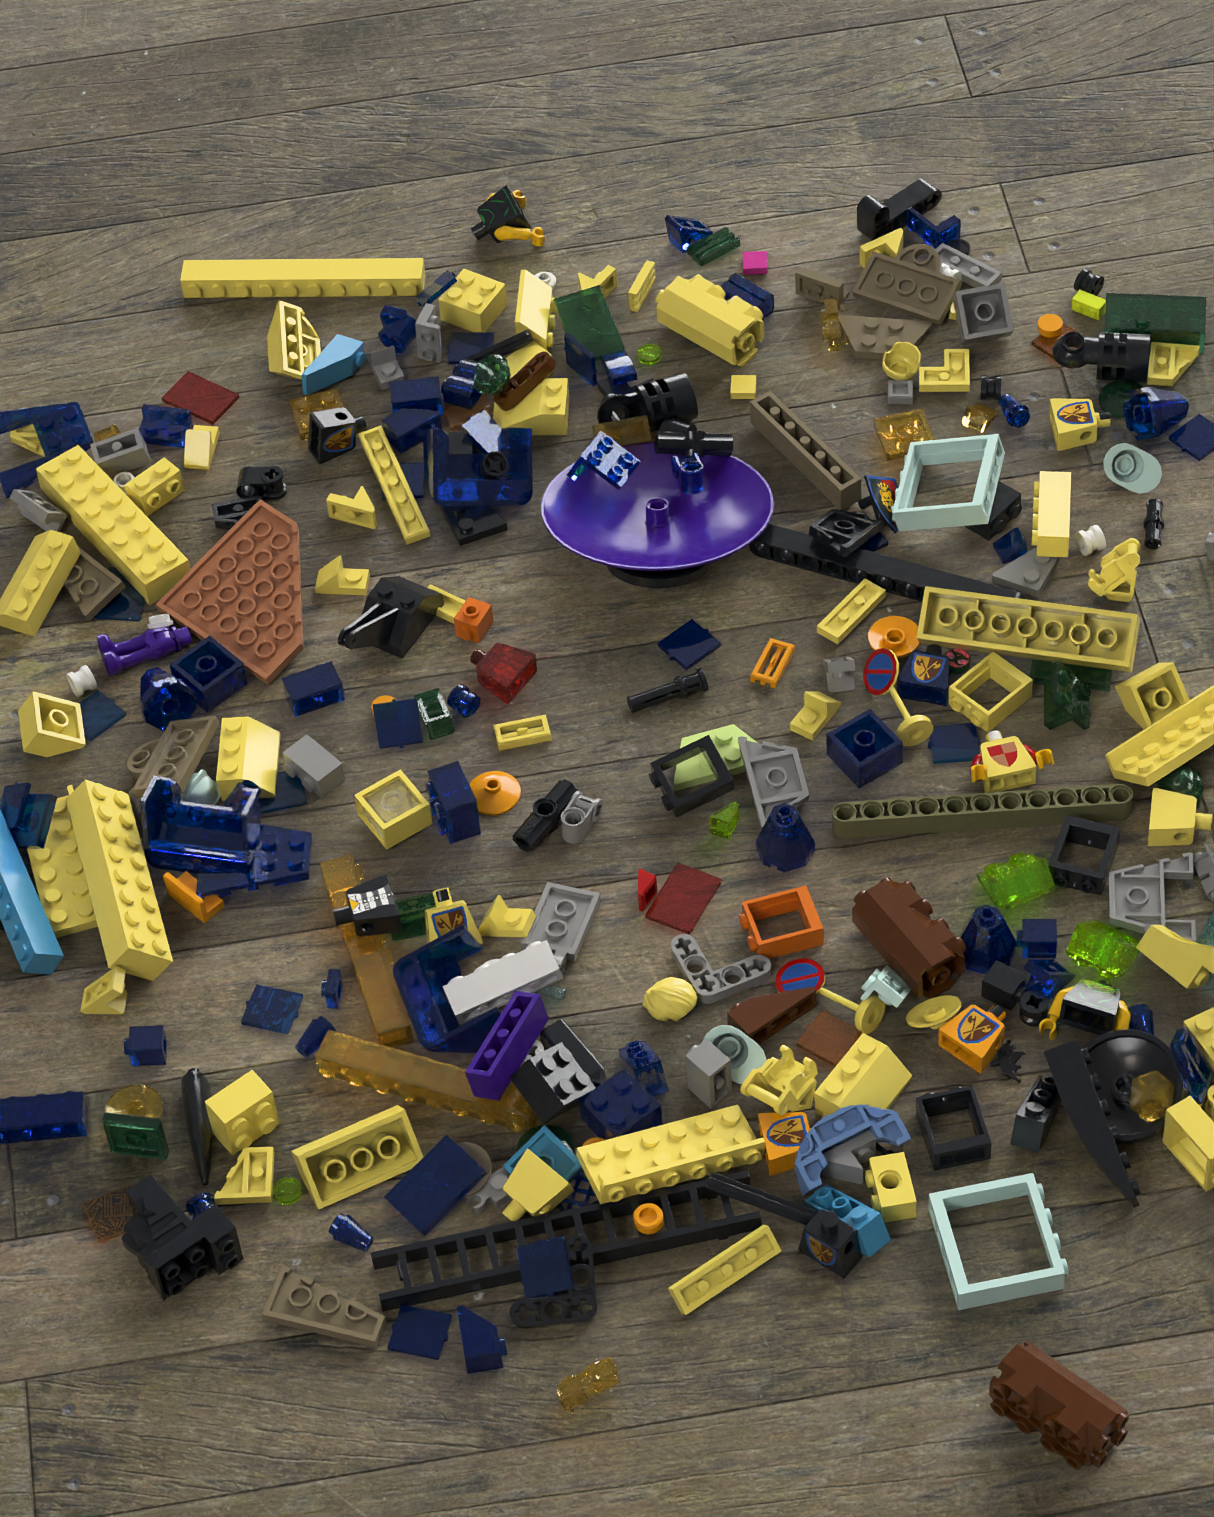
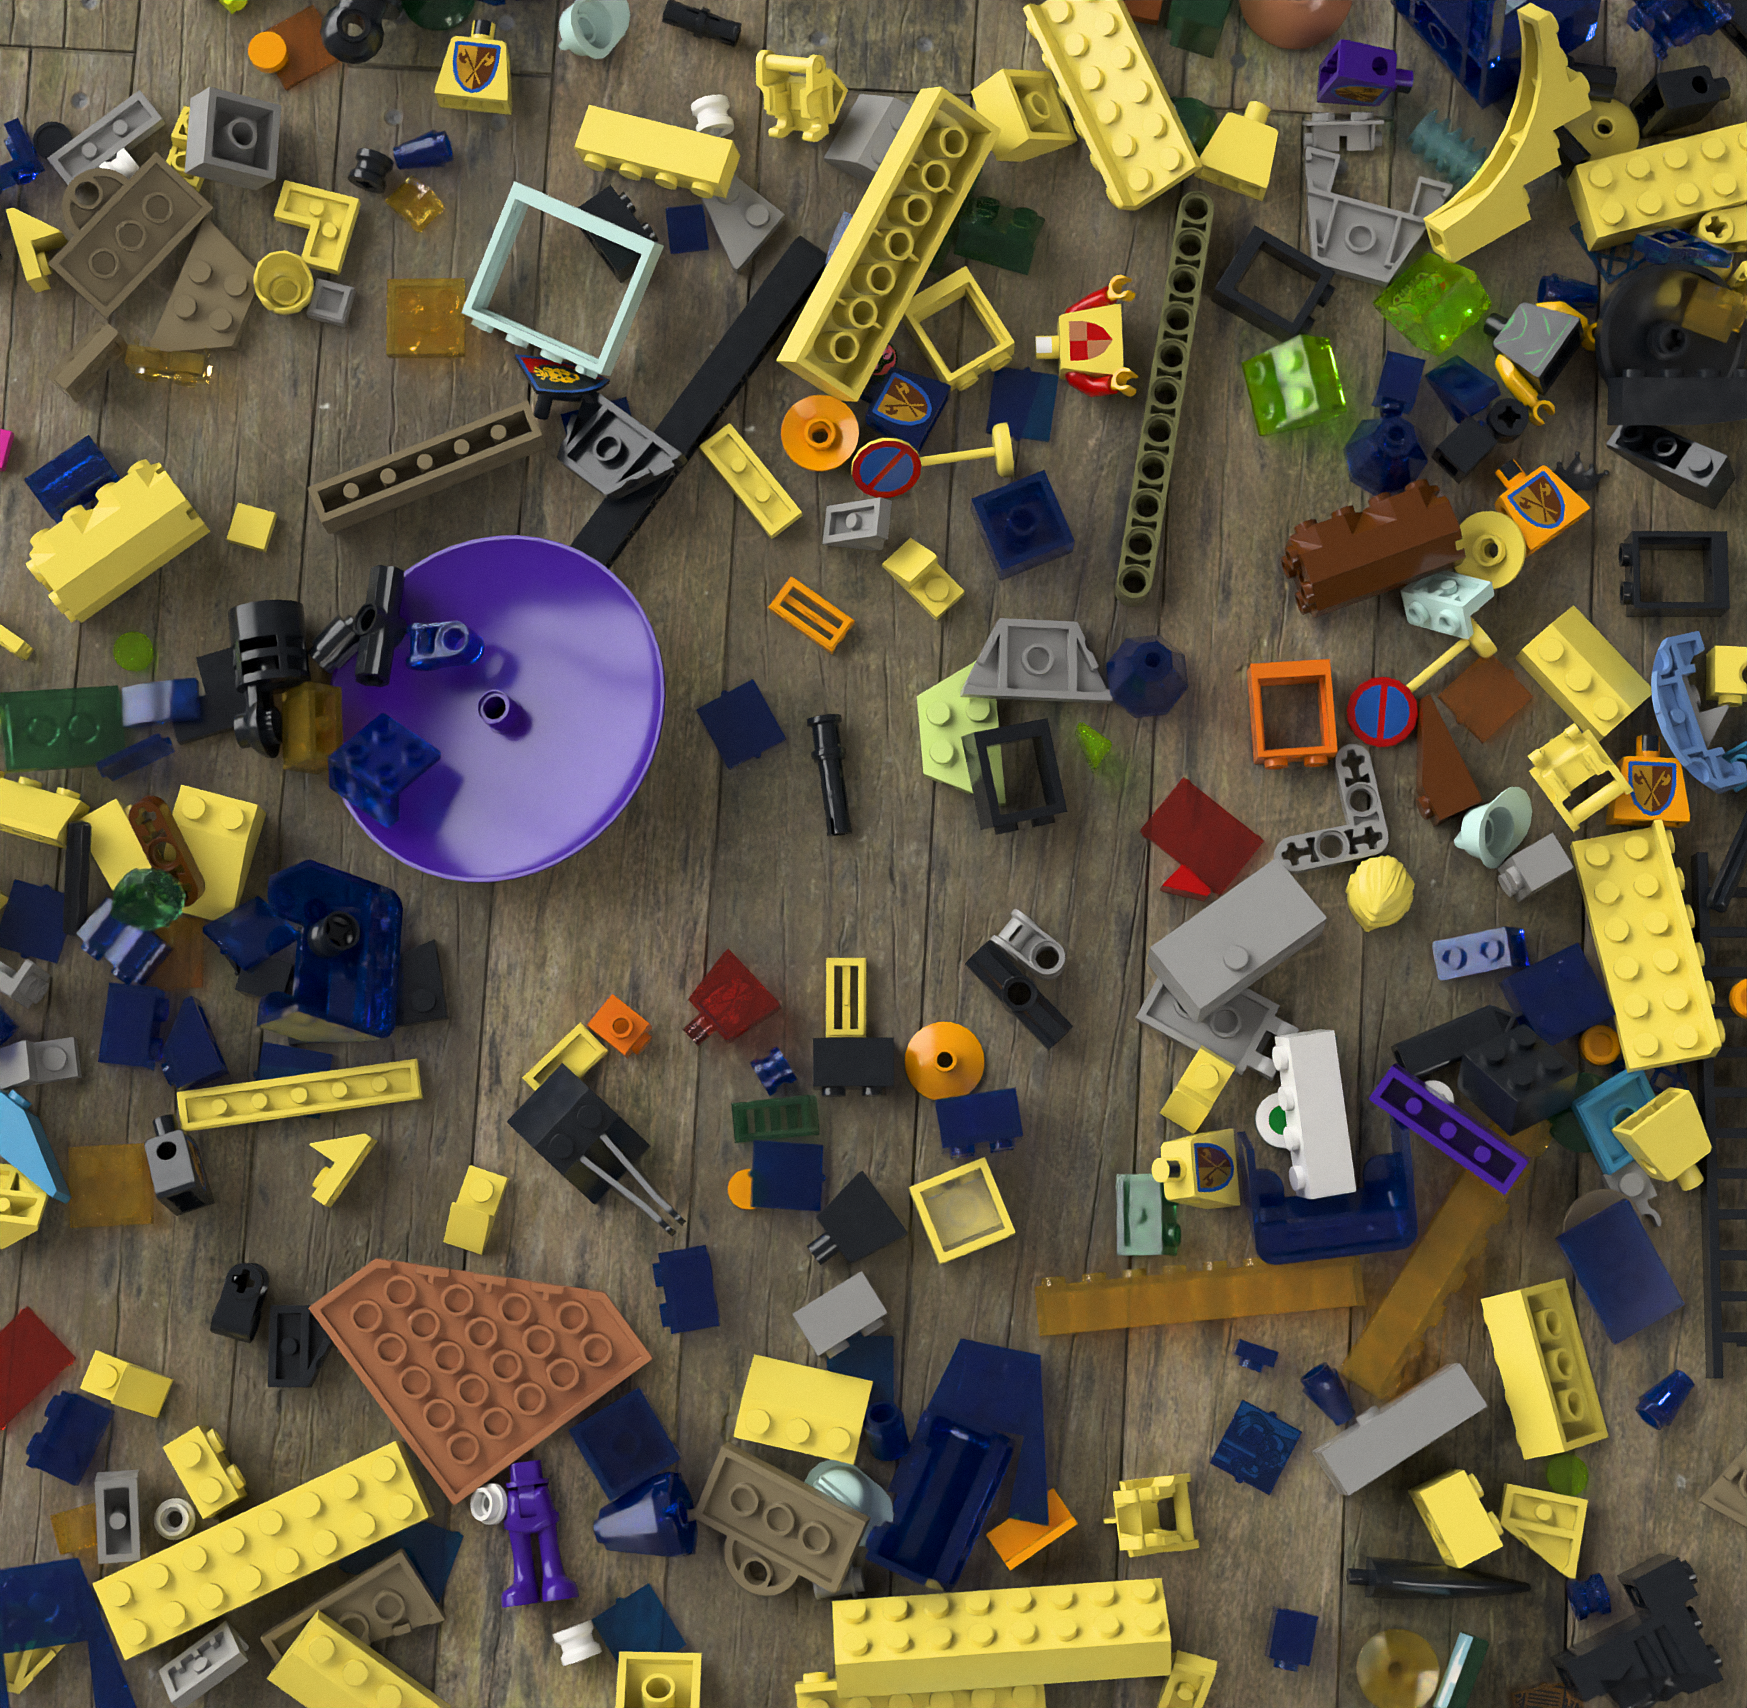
camera: 80 degrees left, 30 degrees up
black torso [332,874,402,937] -> none
none -> black torso [807,1171,908,1265]
none -> black brick [813,1037,894,1097]
none -> light yellow piece [1103,1473,1200,1557]
none -> light grey brick [1147,857,1327,1024]
none -> light grey brick [1311,1363,1487,1496]

